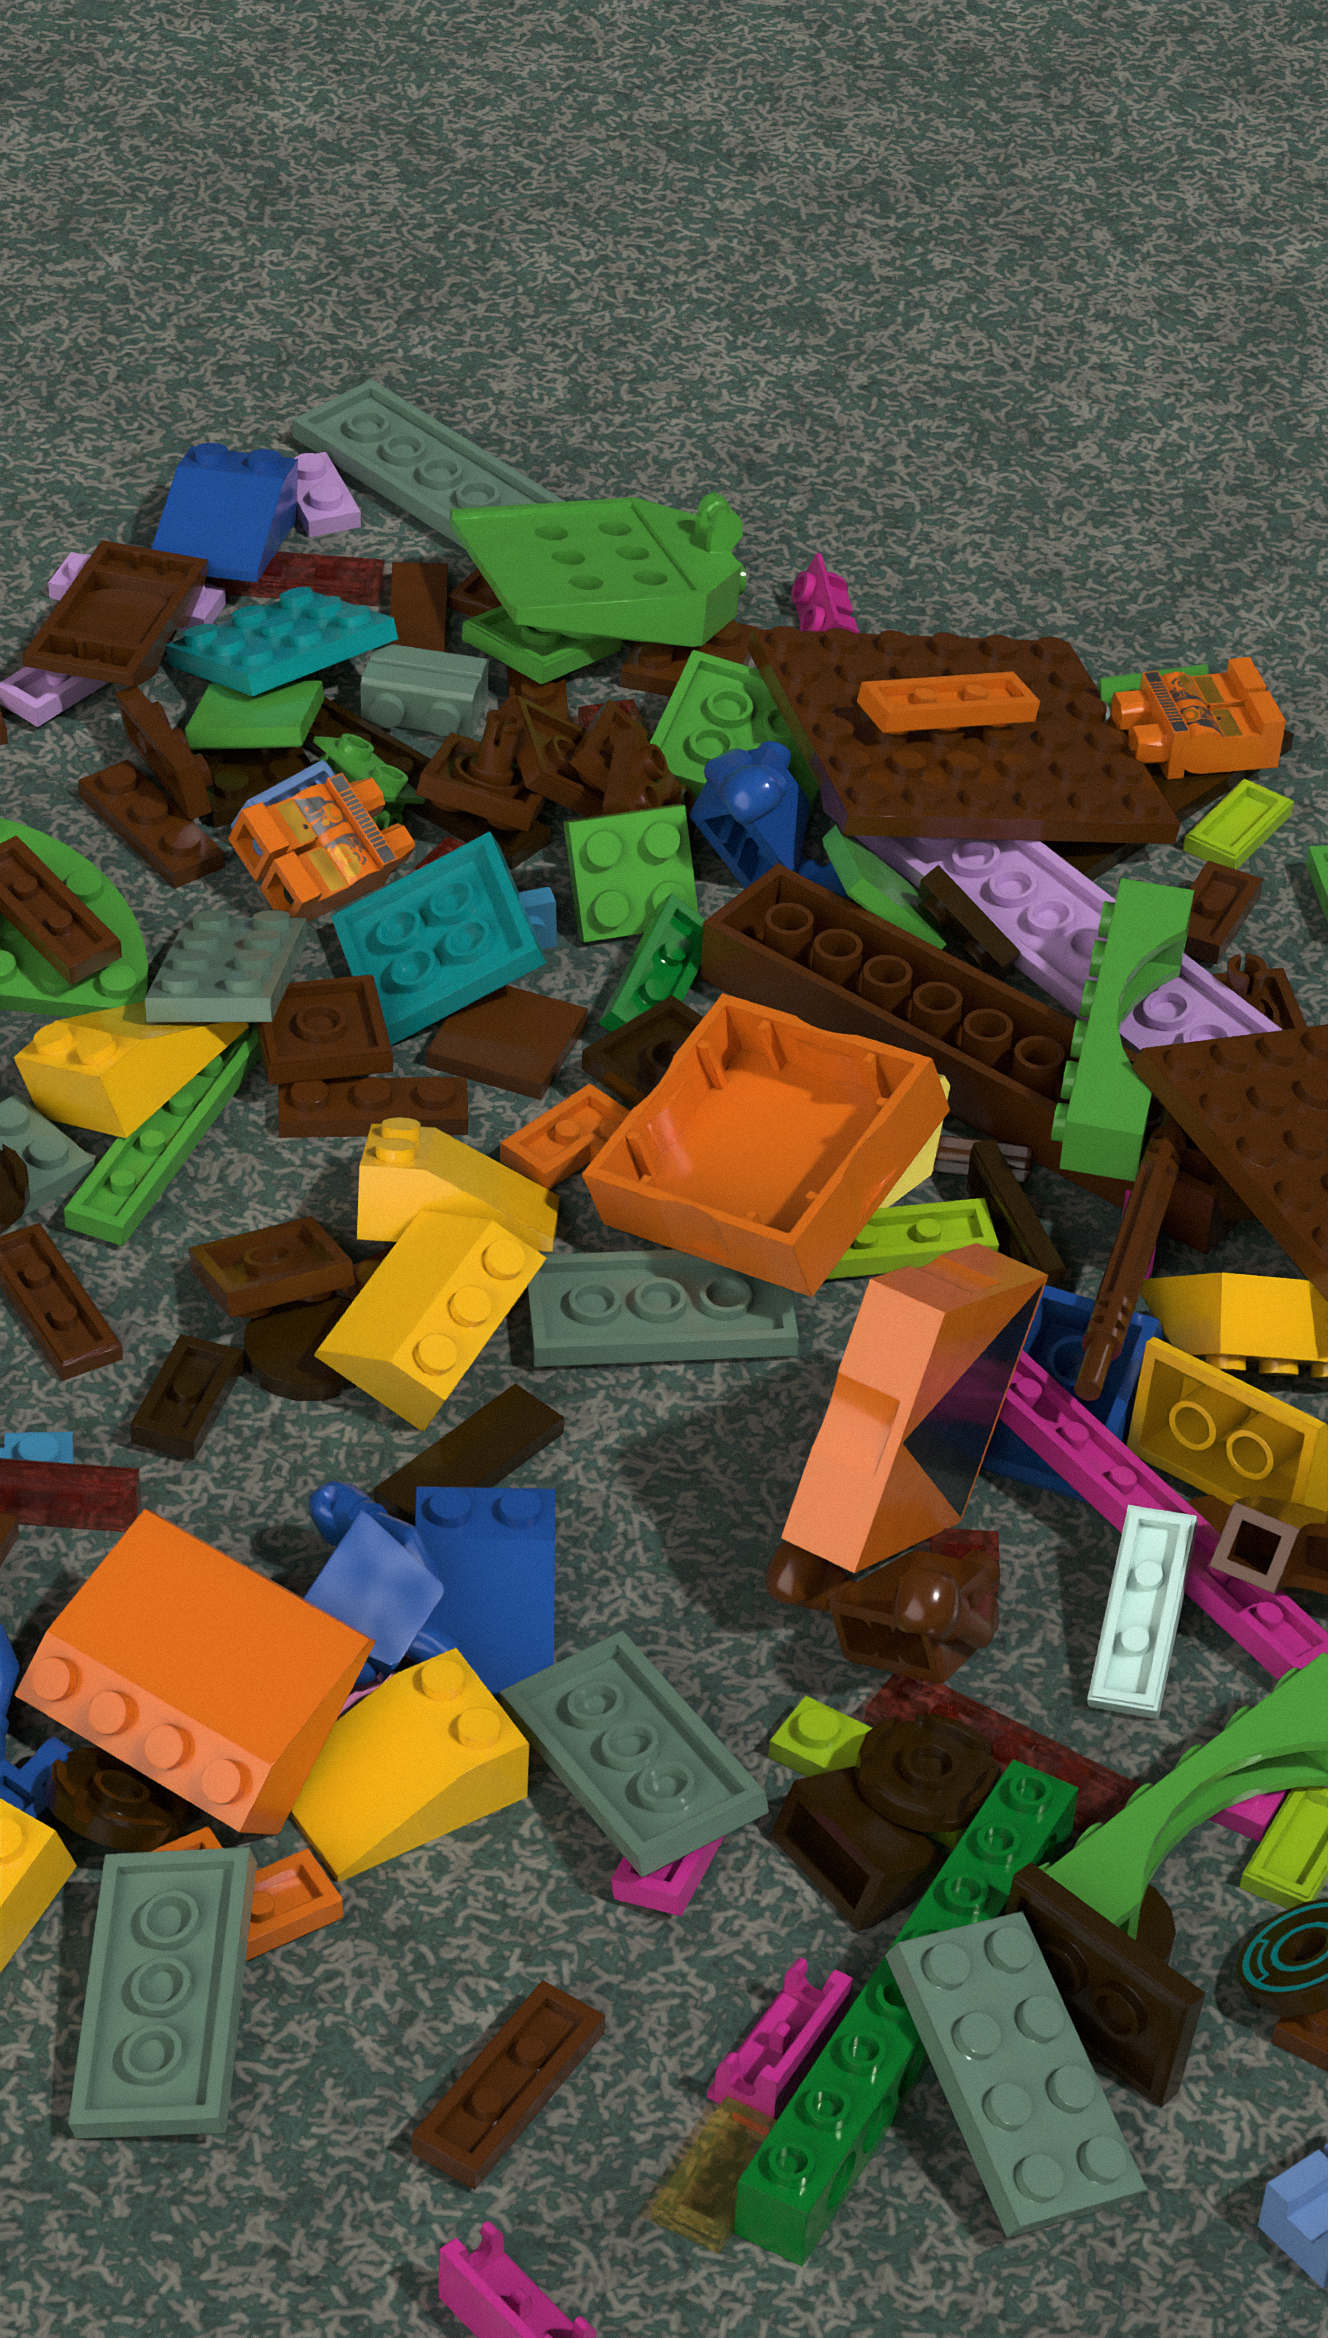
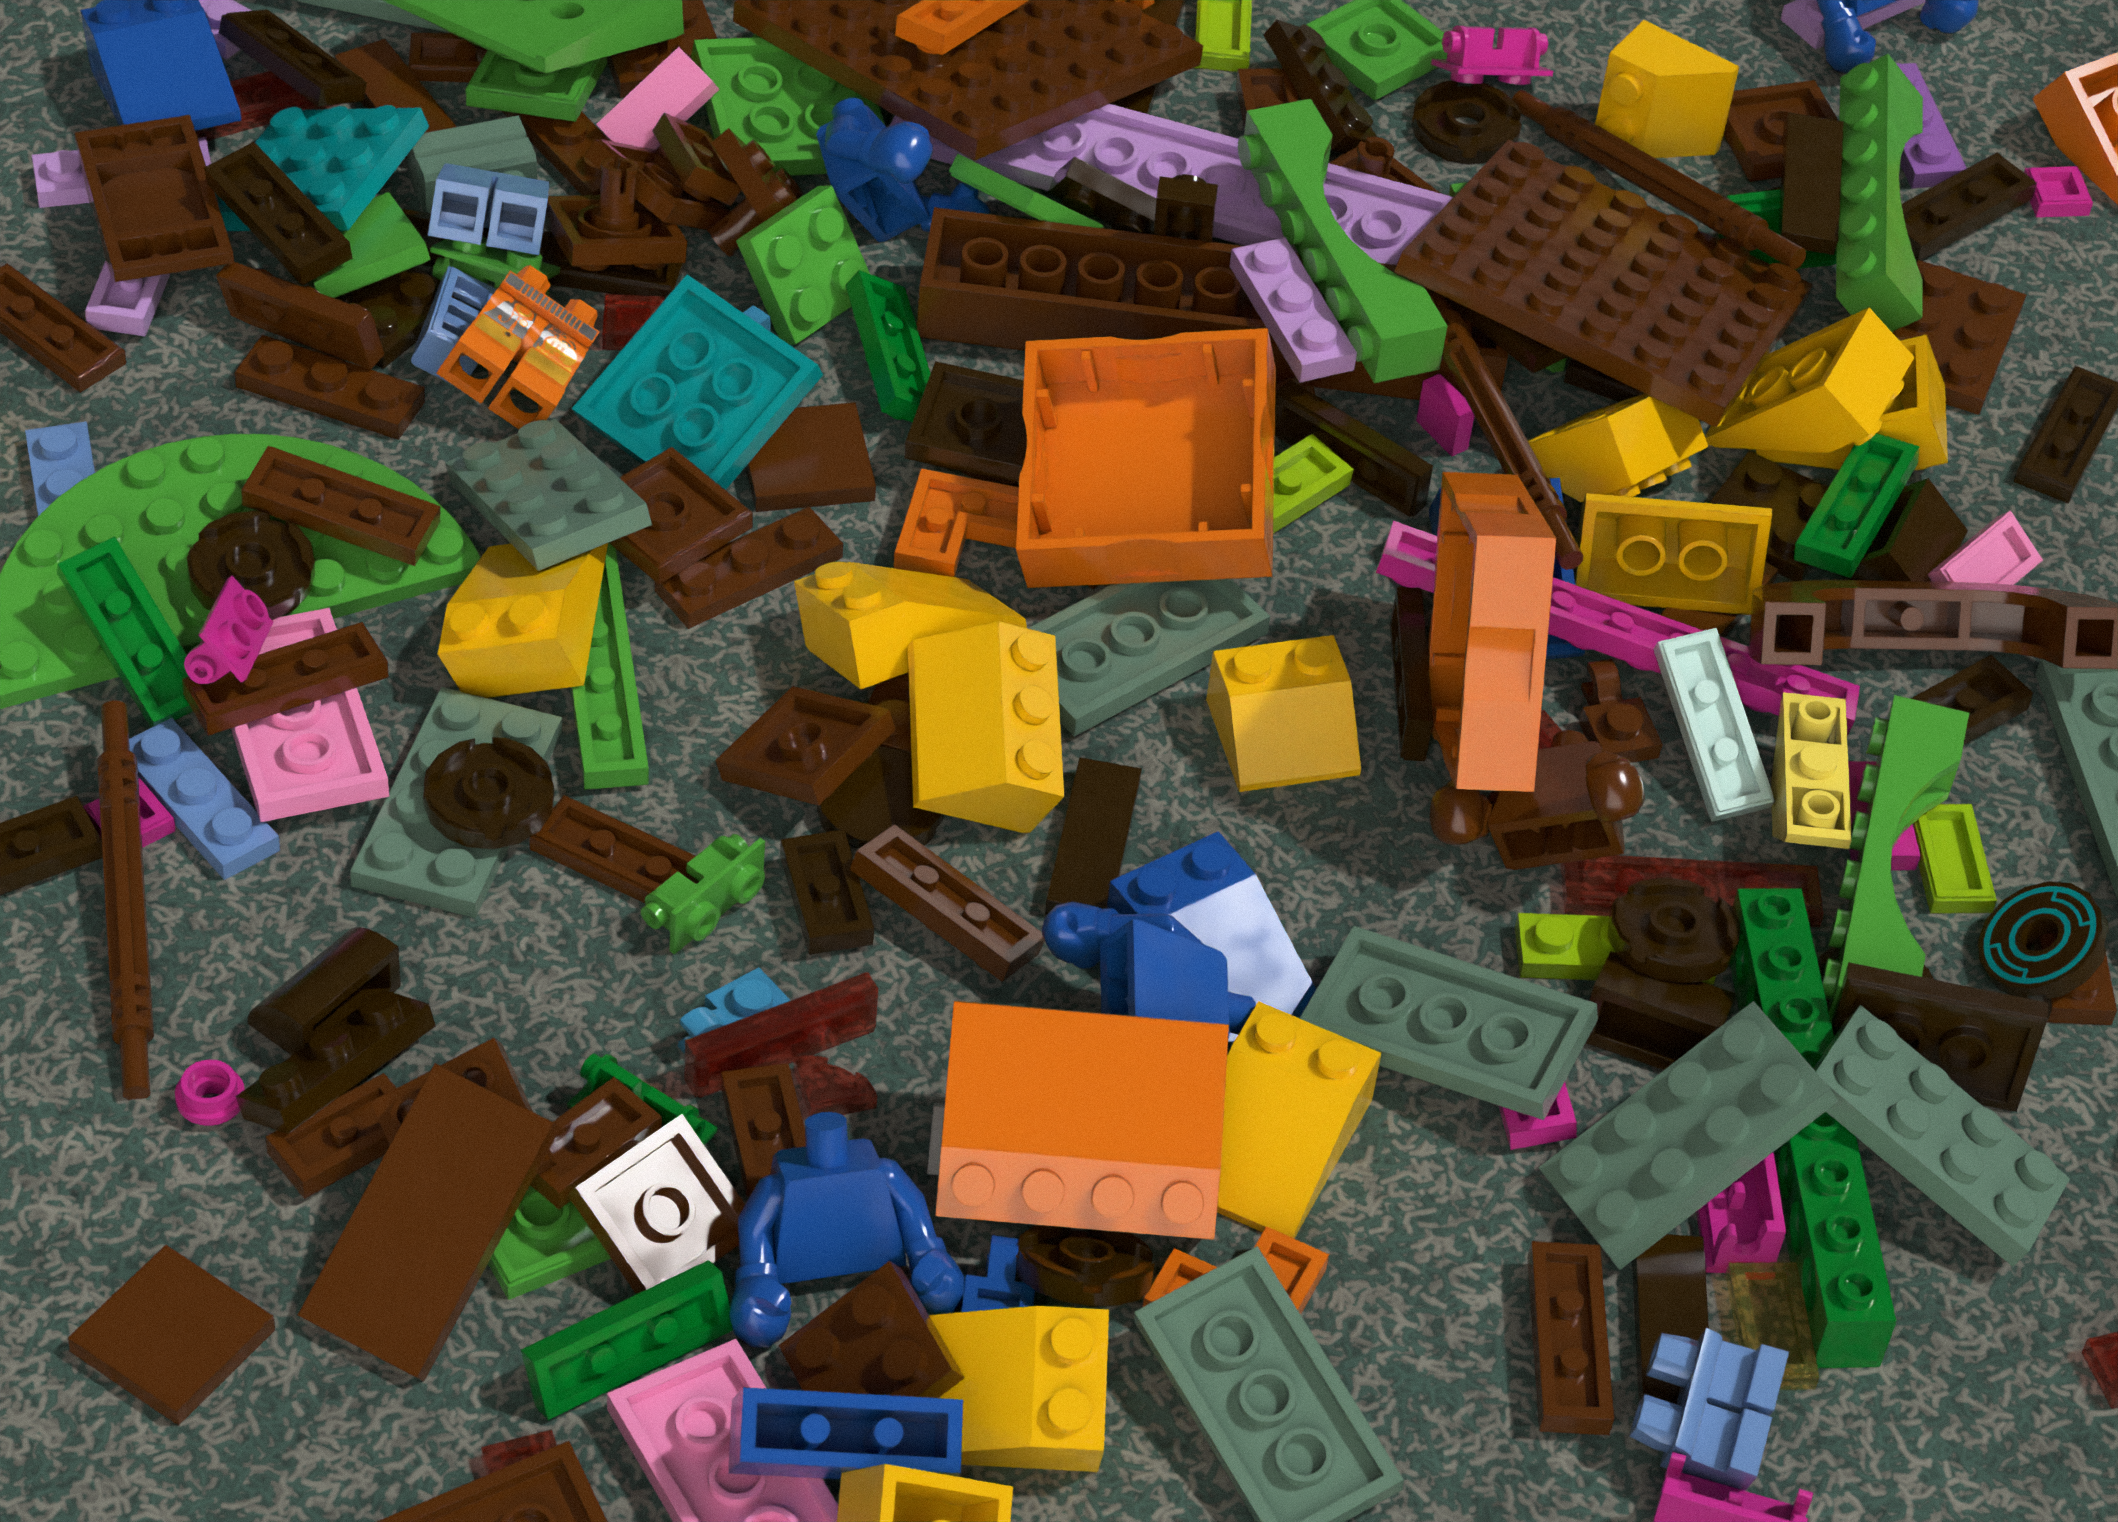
camera: 35 degrees left, 5 degrees up
none -> dark brown plate [204,142,353,285]
none -> dark brown tile [219,9,367,106]
none -> medium blue hips [428,163,549,255]
none -> bright pink tile [596,47,719,150]
none -> bright green hinge [641,834,765,955]
none -> clear red tile [793,1055,877,1116]
none -> reddish brown plate [850,824,1045,982]
none -> dark brown plate [1154,174,1218,242]
none -> yellow slope [1206,635,1361,792]
none -> lavender plate [1230,237,1357,383]
none -> dark brown plate [1263,19,1377,154]
none -> sand green plate [1538,1001,1838,1270]
none -> reddish brown plate [1579,659,1663,763]
none -> medium blue hips [1629,1328,1789,1491]
none -> dark brown tile [1632,1234,1709,1404]
none -> light yellow slope [1771,692,1852,849]

